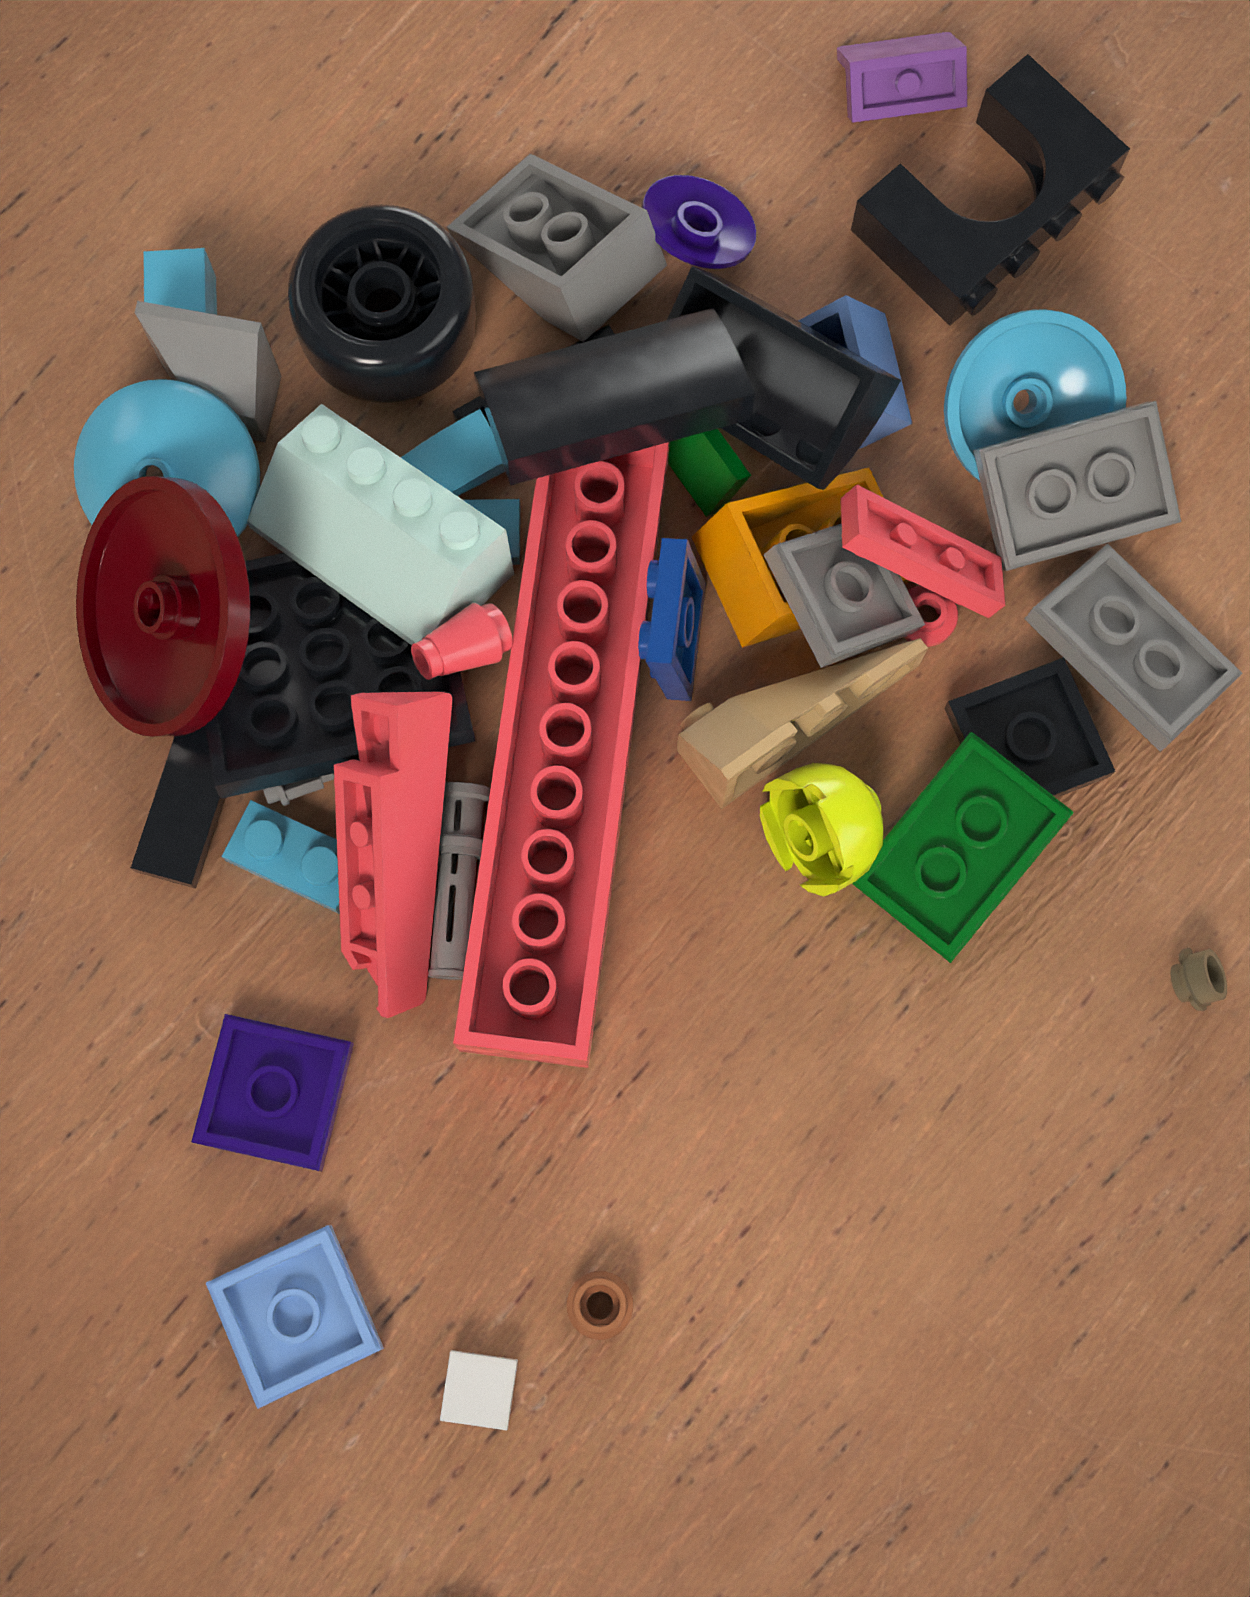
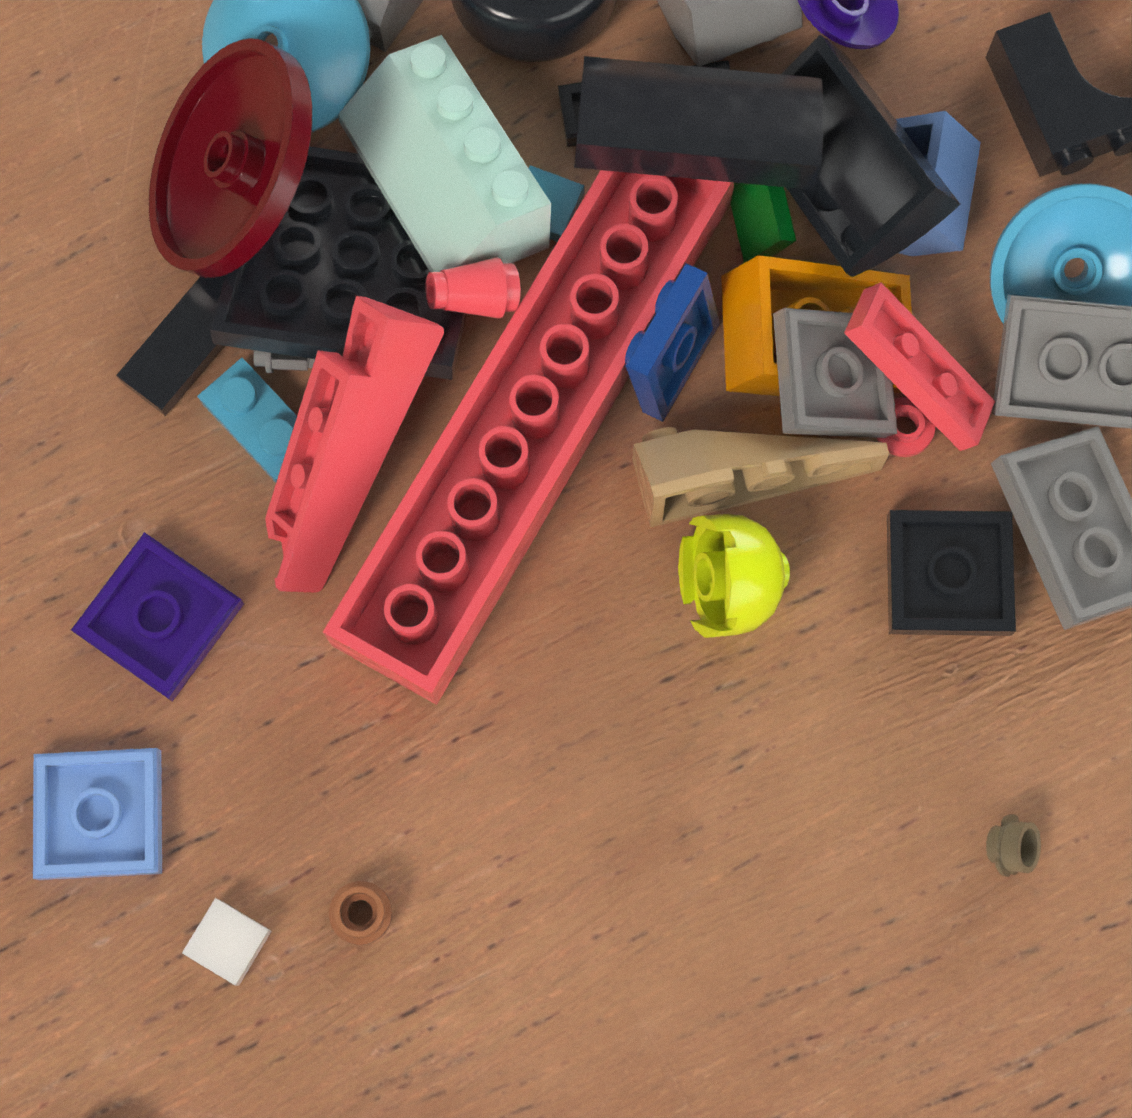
camera: 25 degrees right, 0 degrees up
medium azure slope [401,409,505,496] -> none
light grey pin [428,782,490,980] -> none
green tile [852,732,1074,963] -> none

